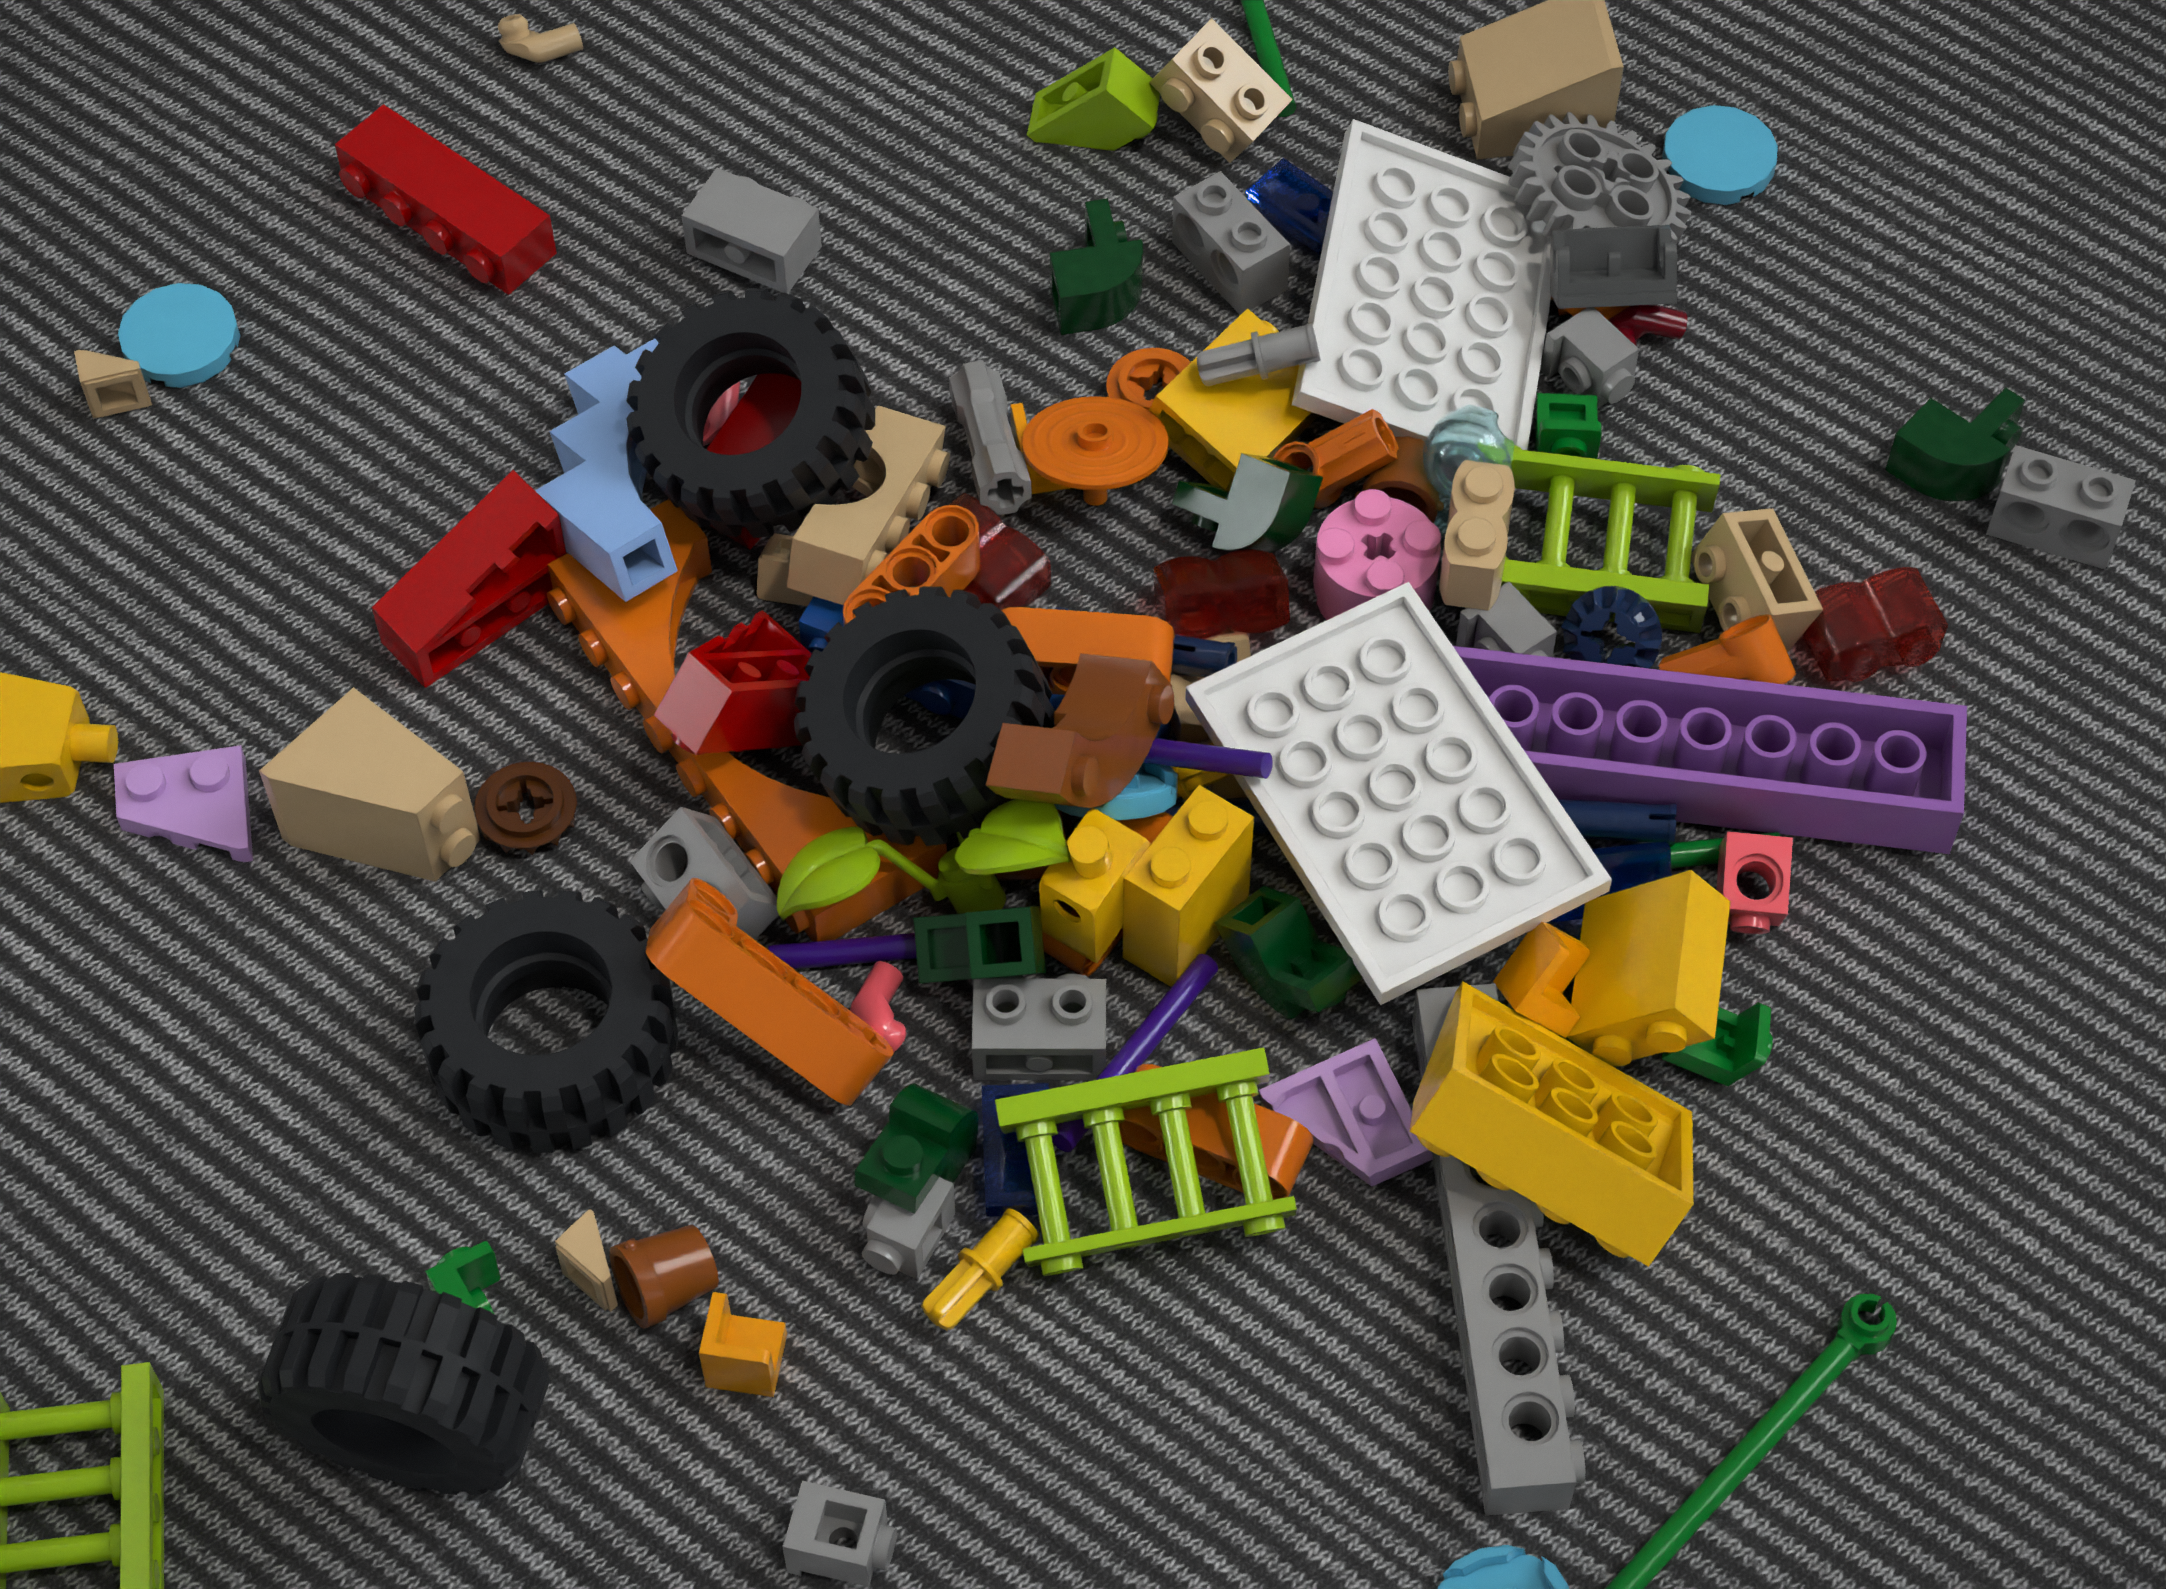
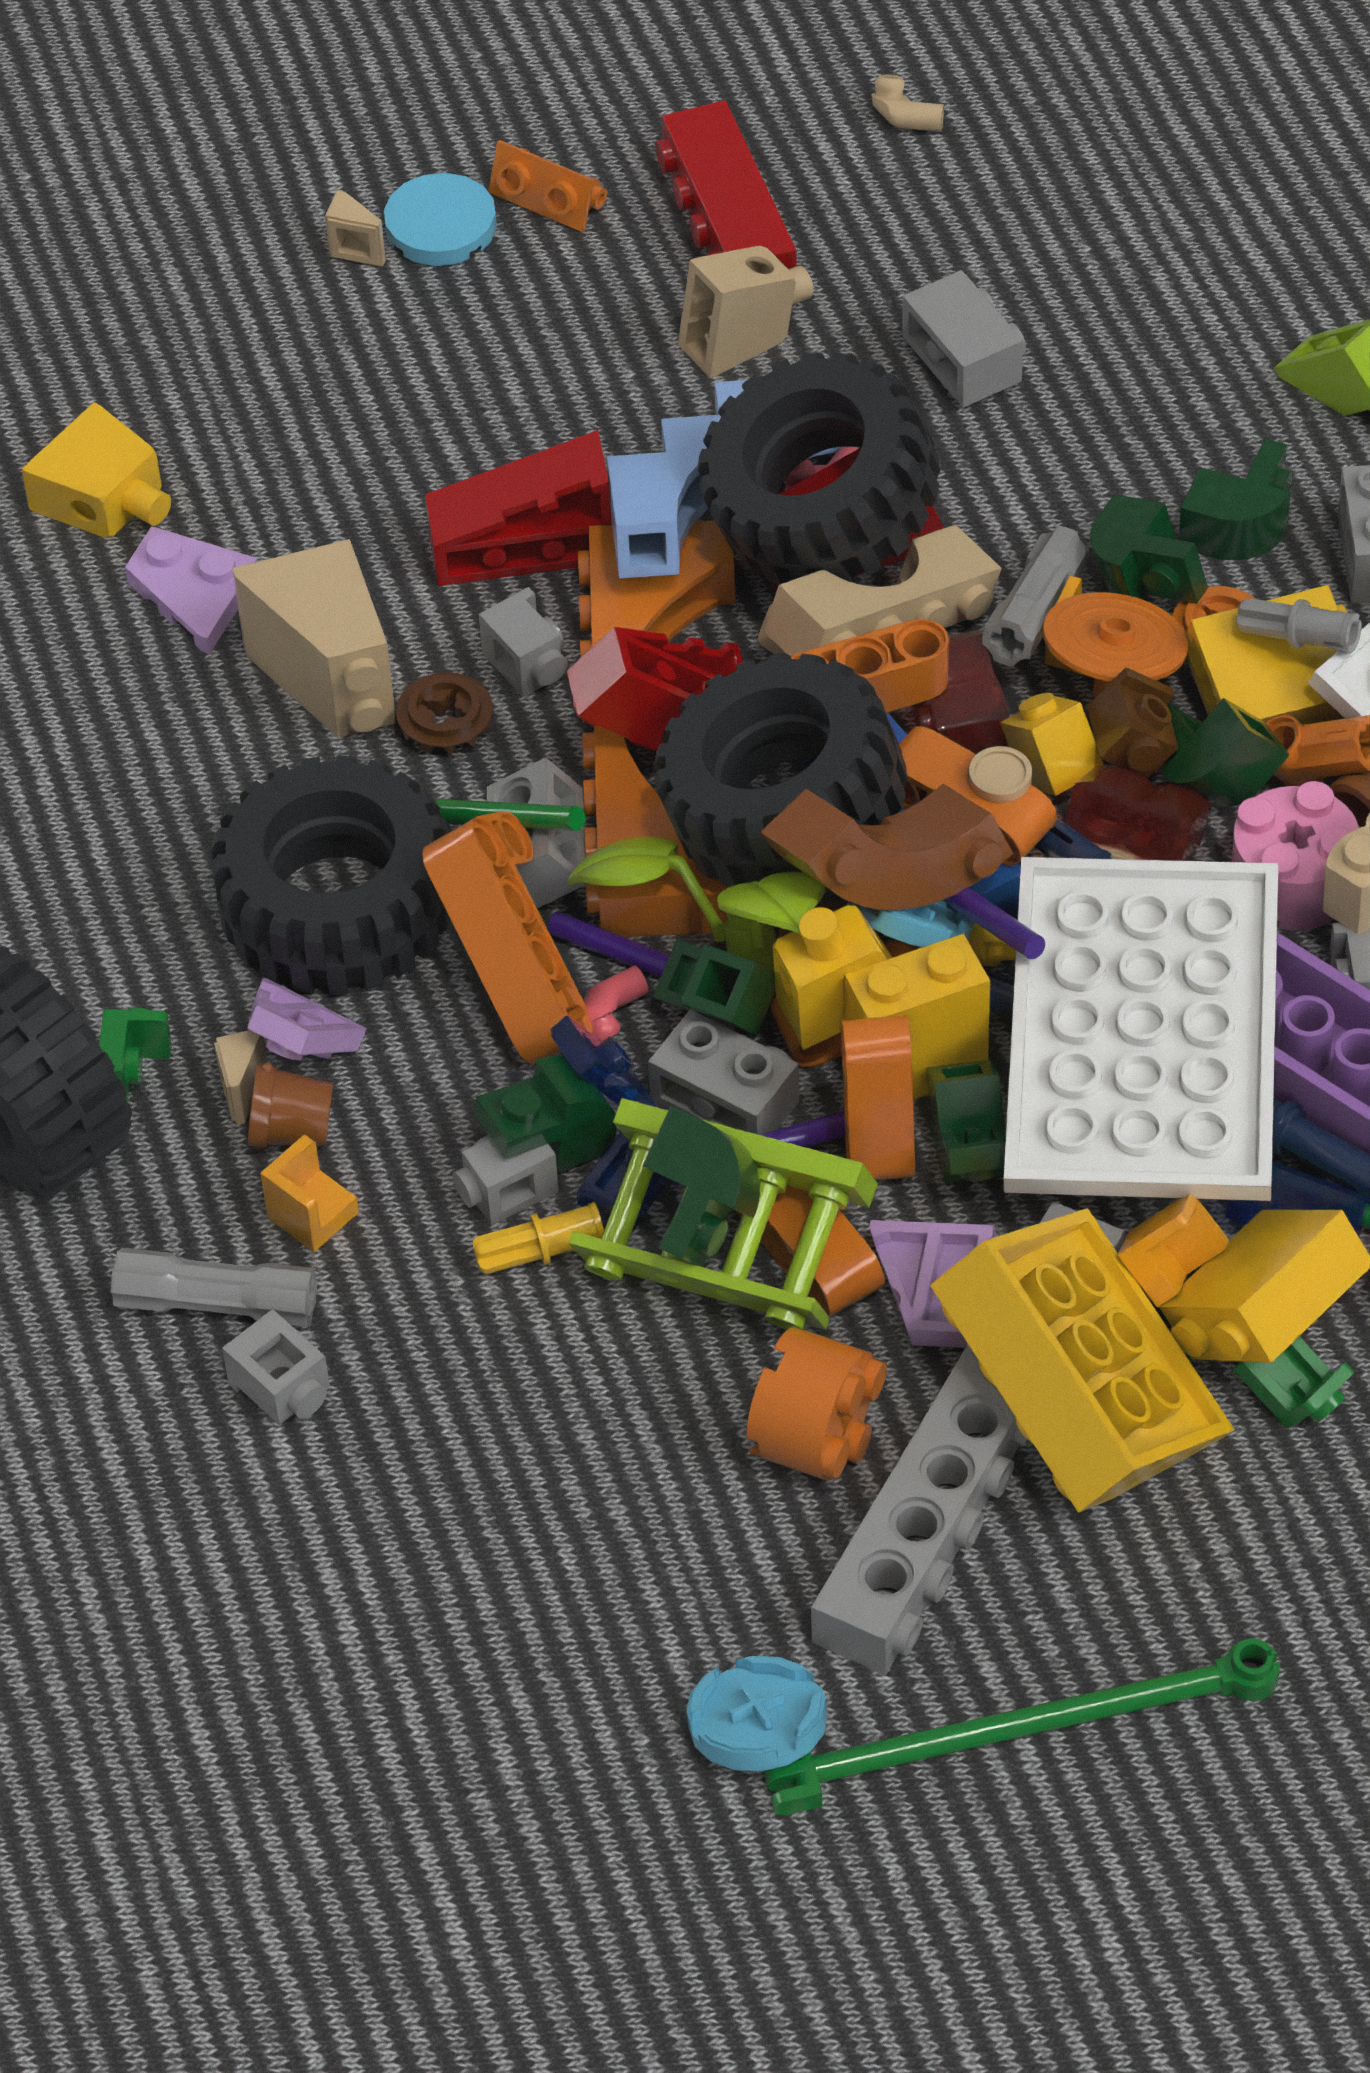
camera: 35 degrees right, 5 degrees down
none -> light grey axle [111,1248,317,1327]
none -> lavender wing [247,978,367,1060]
none -> green bar [434,799,586,831]
none -> light grey brick [479,587,568,697]
none -> orange hinge [488,140,607,232]
none -> clear blue plate [550,1015,655,1106]
none -> dark green brick [642,1106,760,1267]
none -> tan torso [678,246,813,378]
none -> orange brick [747,1327,887,1481]
none -> orange beam [841,1015,915,1180]
none -> tan piece [969,746,1032,803]
none -> yellow brick [1000,693,1105,796]
none -> reddish brown brick [1087,667,1179,779]
none -> dark green brick [1090,494,1208,603]

